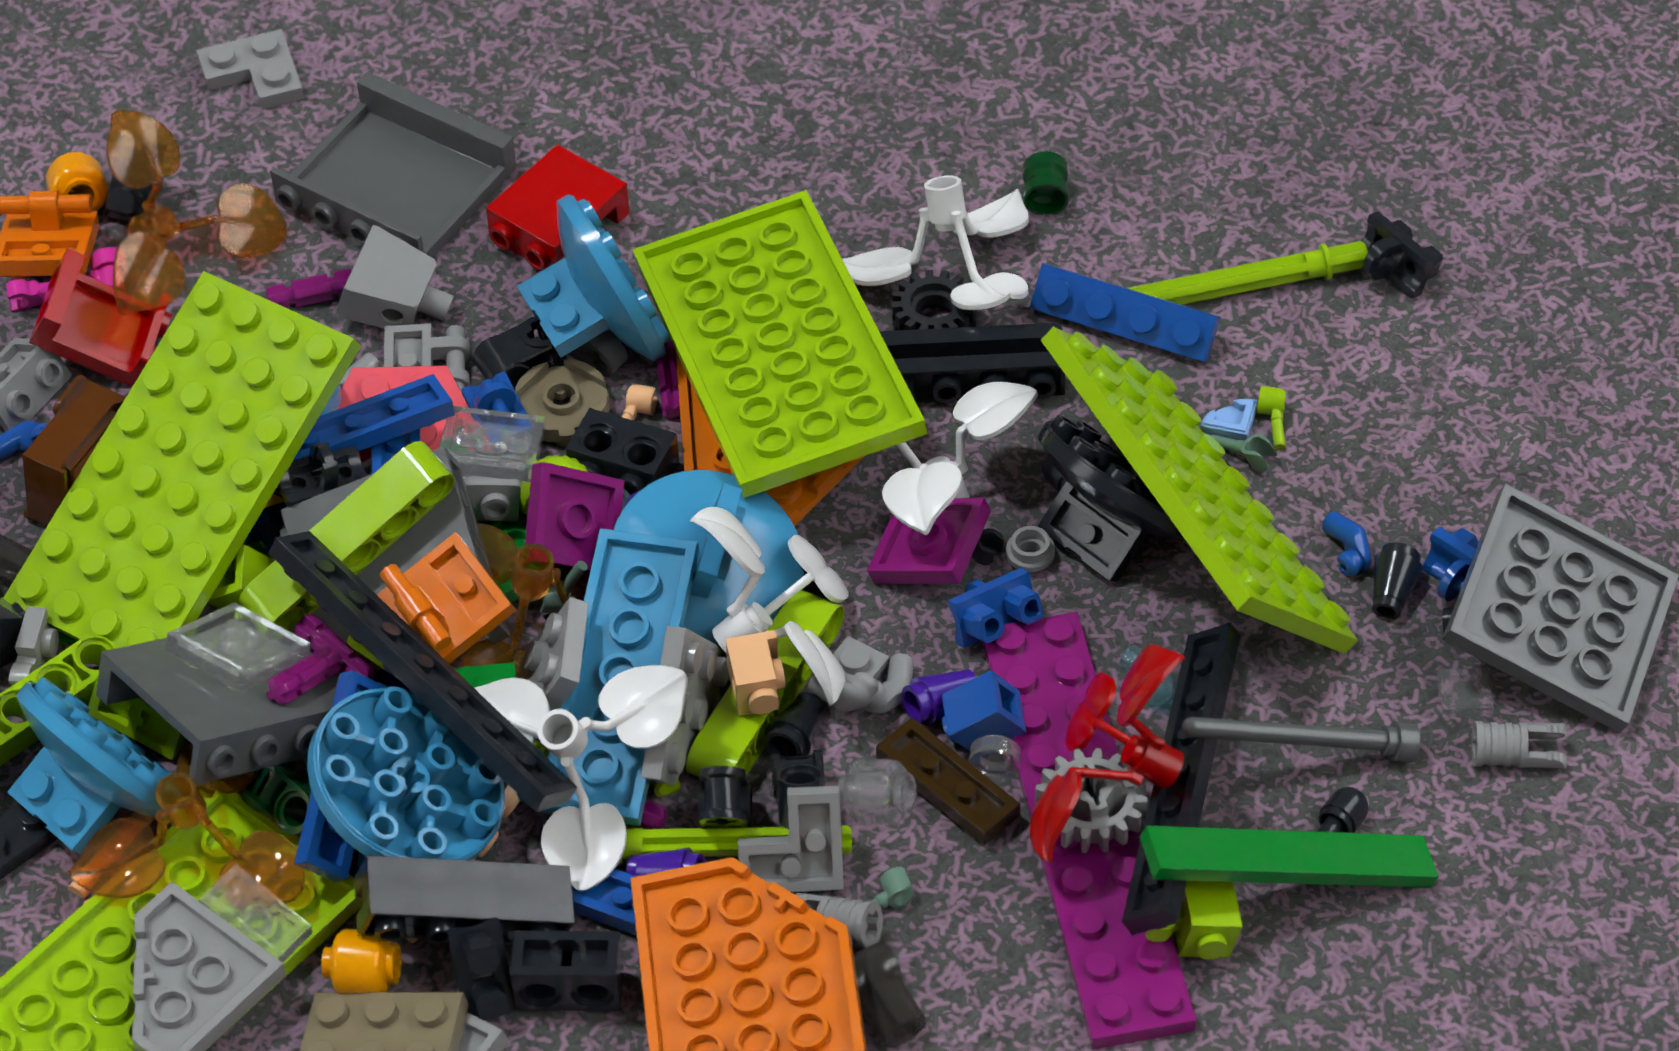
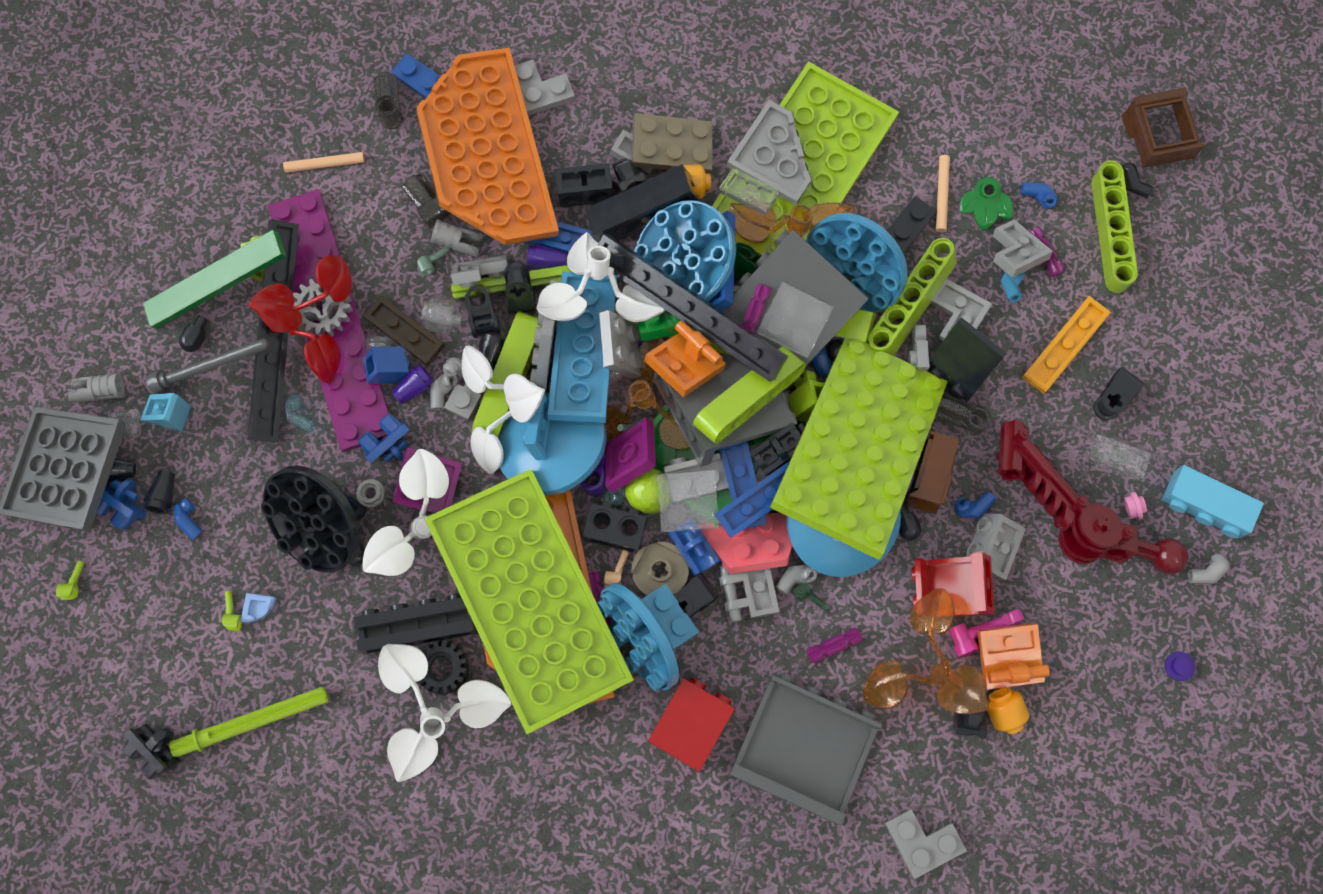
camera: 170 degrees right, 25 degrees up
light grey torso [335,225,454,329] -> none
light nougat brick [725,630,785,716] -> none
dark green wheel [1023,151,1069,215] -> none
blue plate [1029,263,1221,362] -> none
lime plate [1041,326,1359,654] -> none
sand green hand [1211,433,1278,472] -> none
none -> lime hand [56,561,85,600]
none -> medium azure slope [141,393,191,431]

